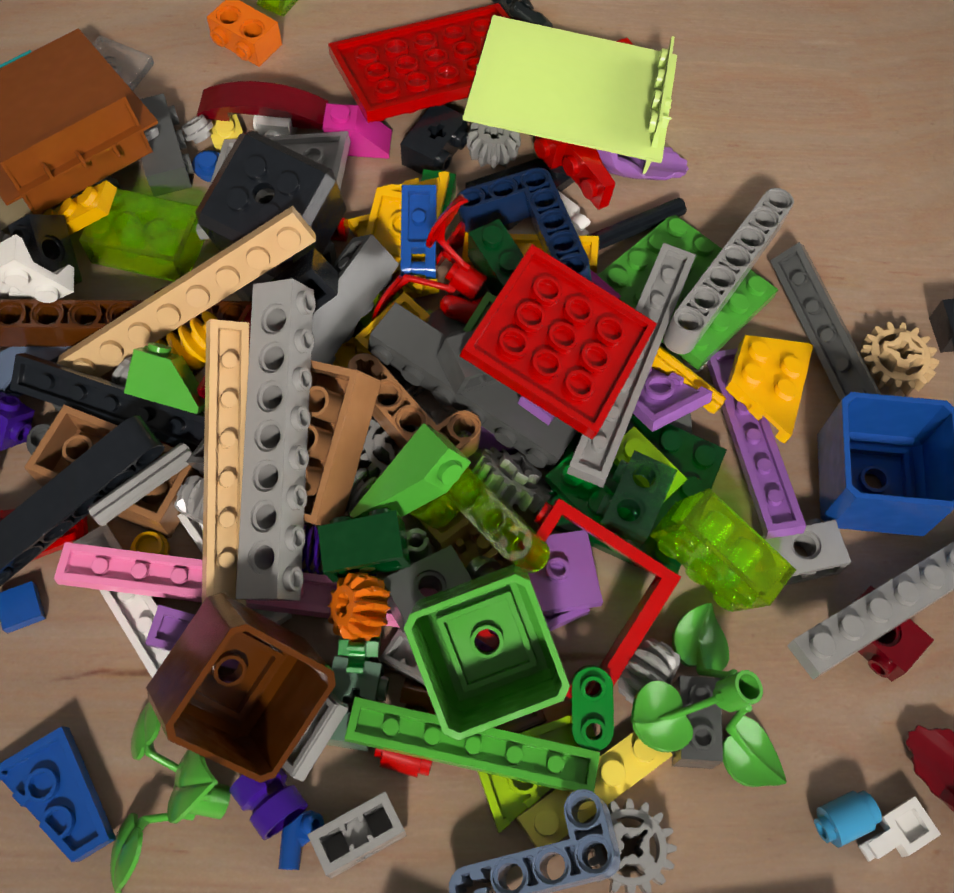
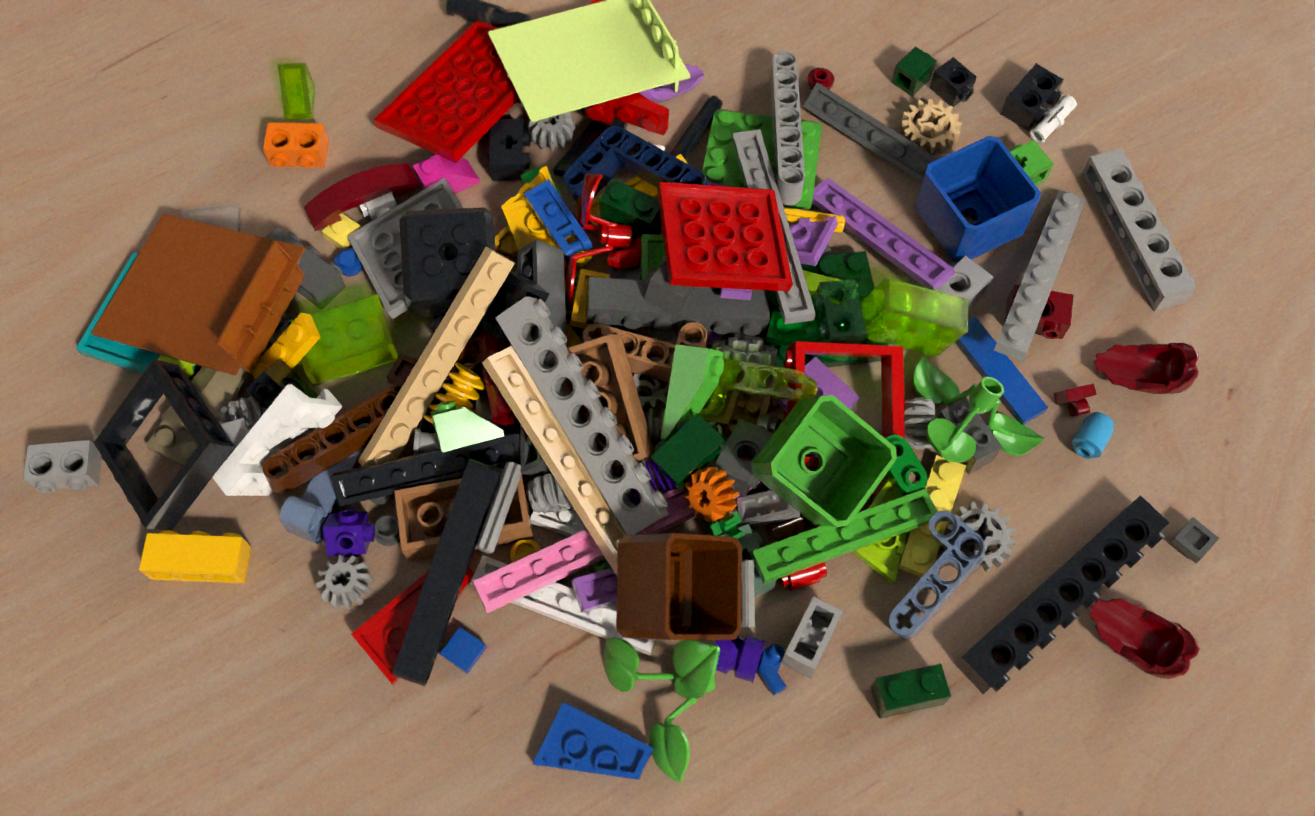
camera: 30 degrees left, 0 degrees up
light grey plate [181,115,214,144] -> none
yellow wing [725,335,813,444] -> none
white plate [858,796,941,862] -> none
none -> dark red plate [807,68,834,90]
none -> dark green brick [891,46,937,97]
none -> blue tile [950,316,1048,425]
none -> dark red tile [1053,383,1097,417]

